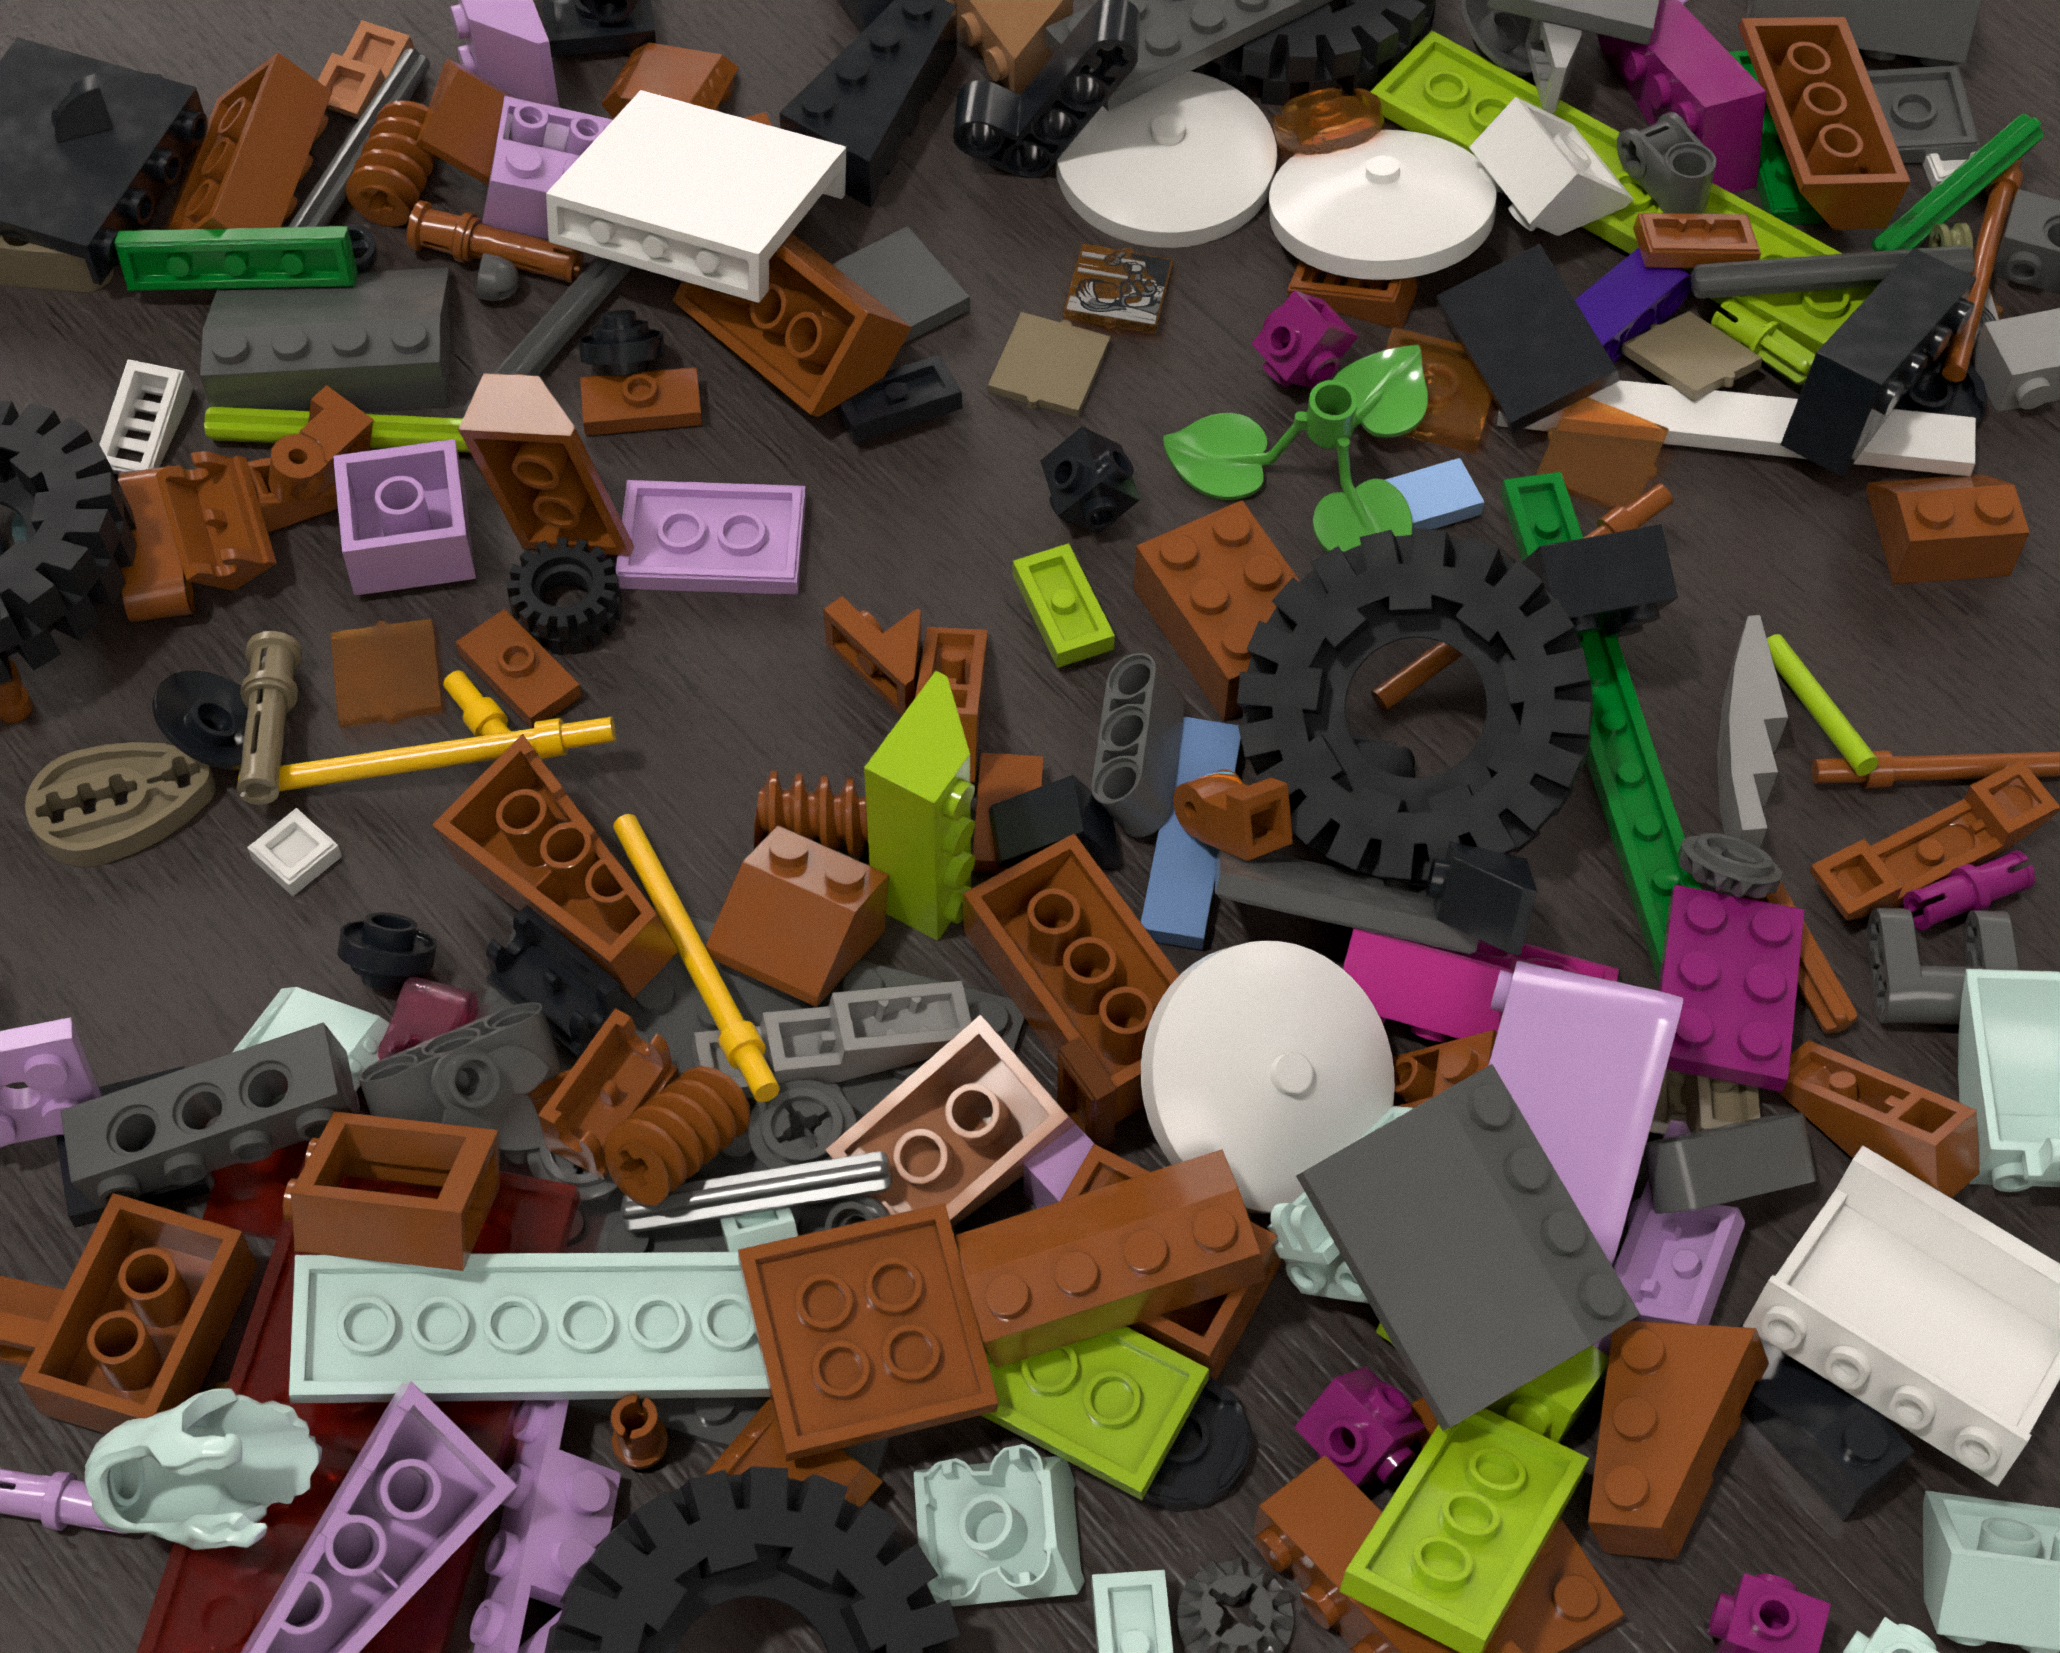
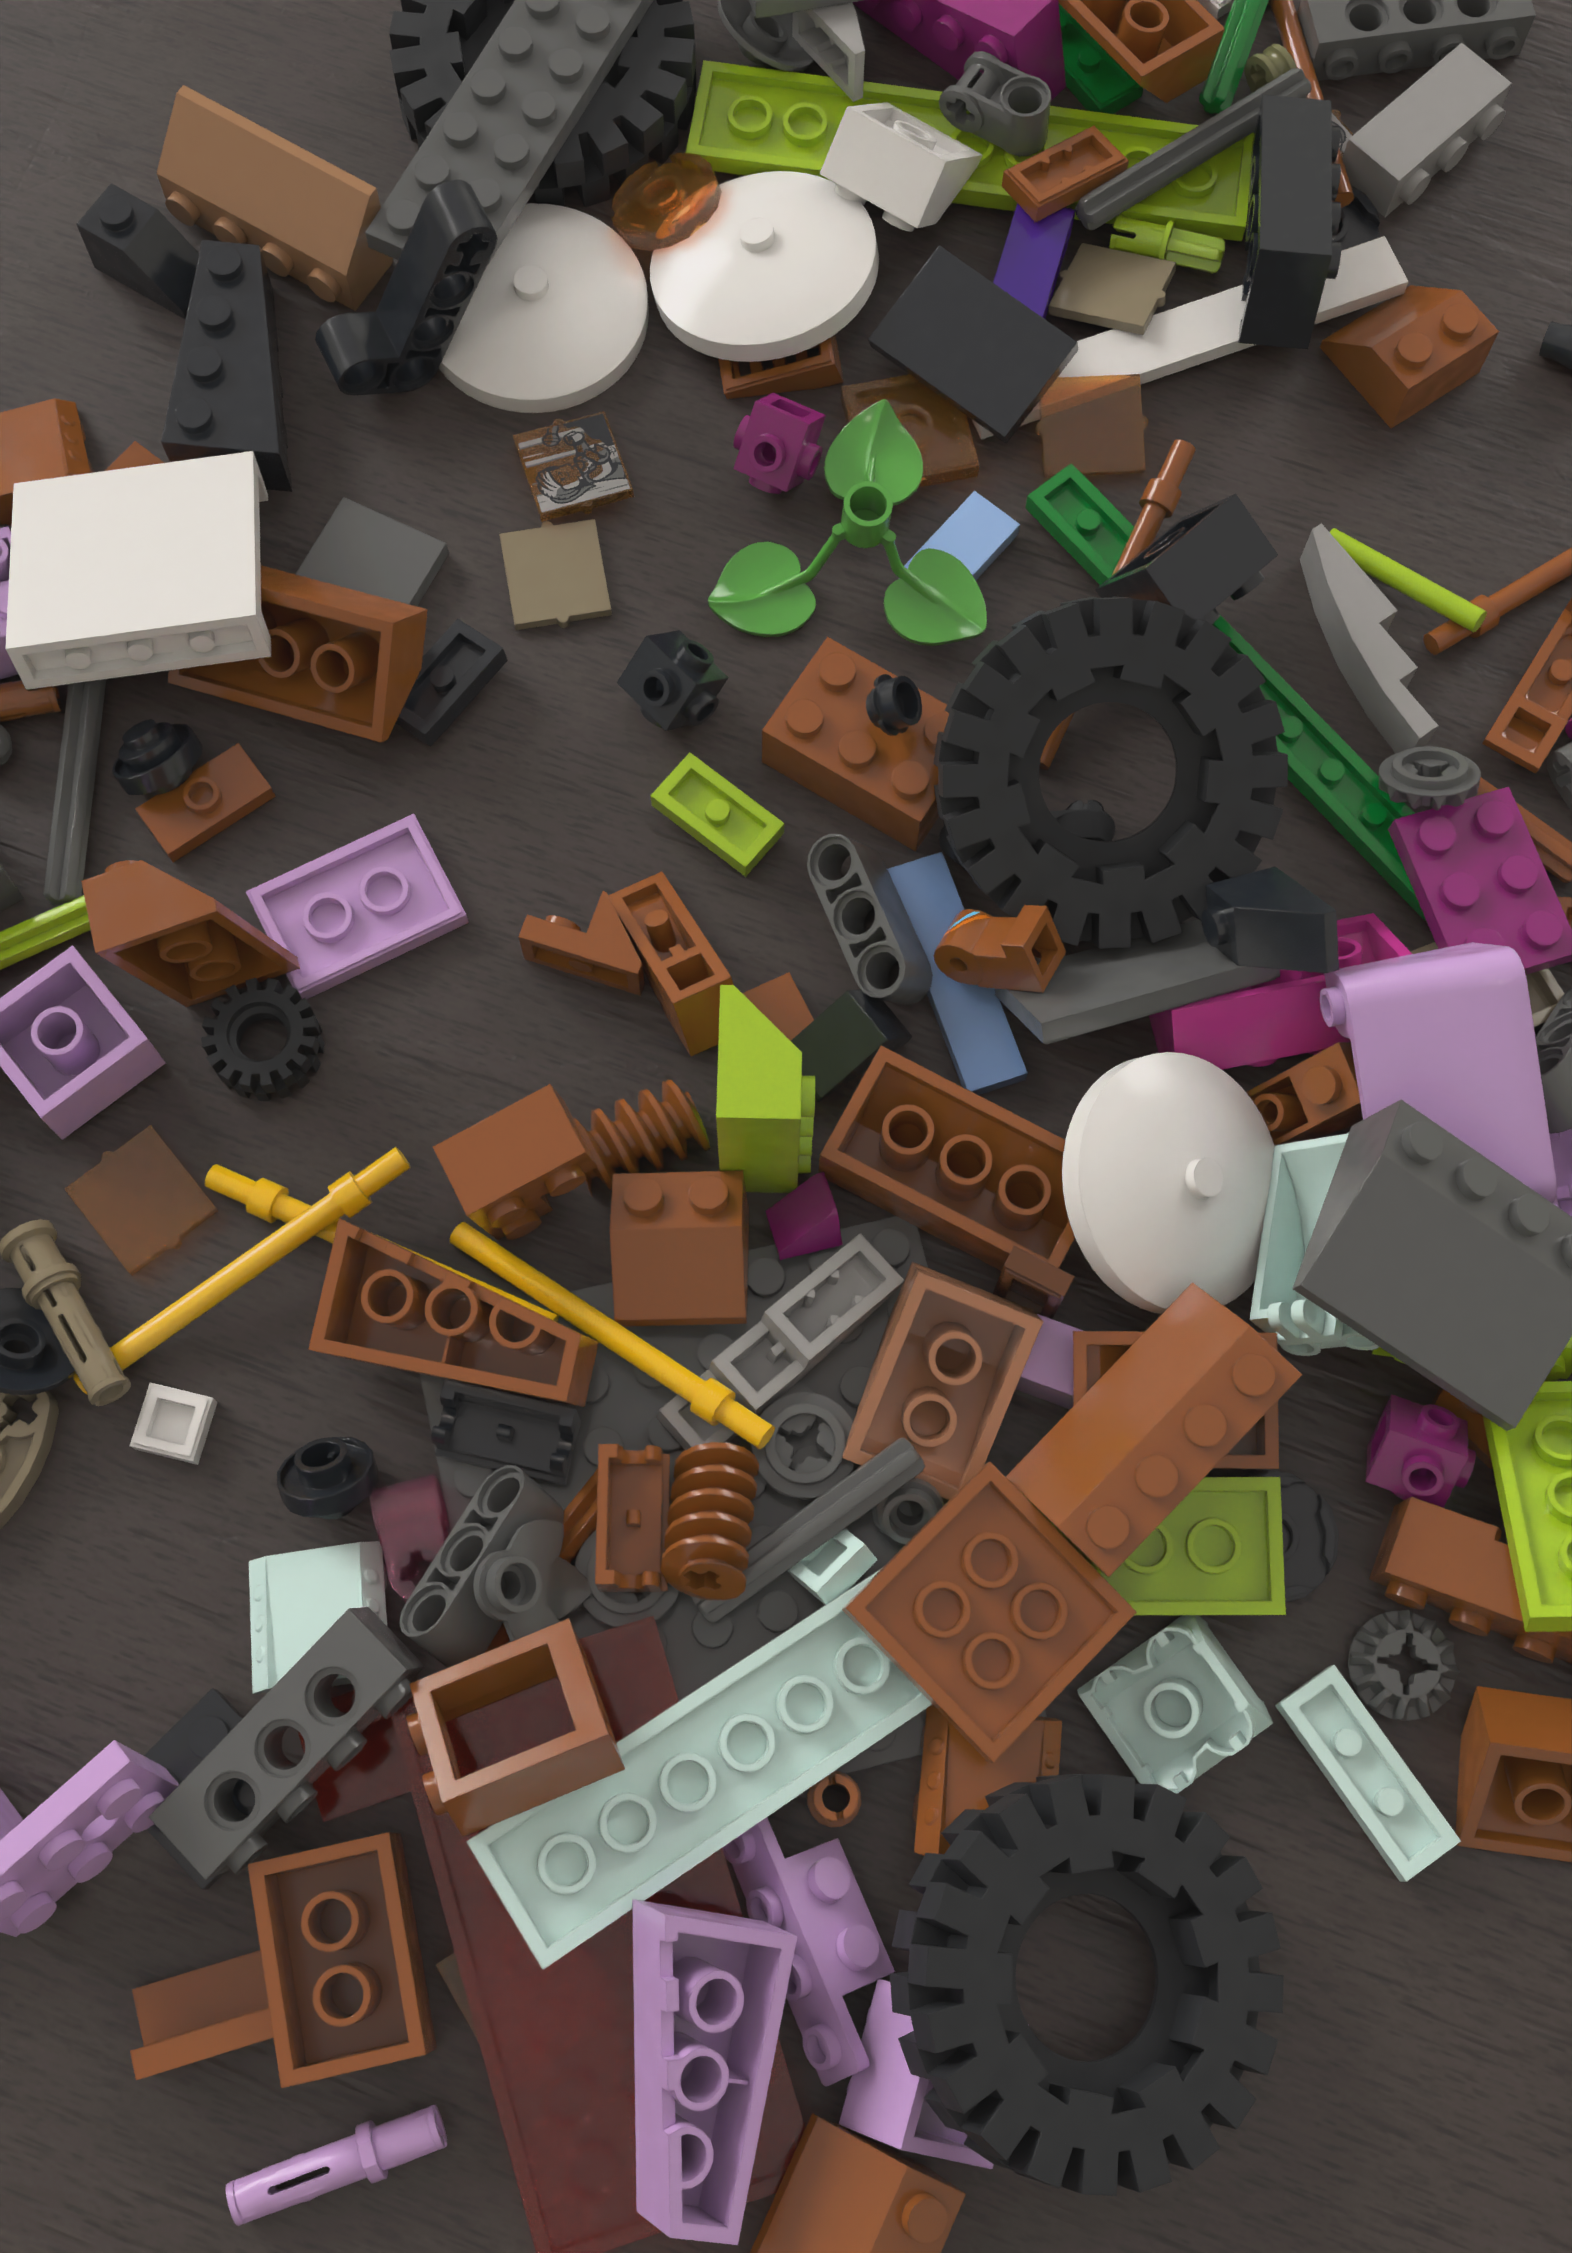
camera: 30 degrees left, 15 degrees up
light aqua hair [85,1389,322,1550] -> none
dark orange plate [455,609,582,729] -> none
none -> dark orange brick [433,1084,598,1240]
none -> magenta slope [765,1172,843,1260]
none -> black plate [866,674,922,736]

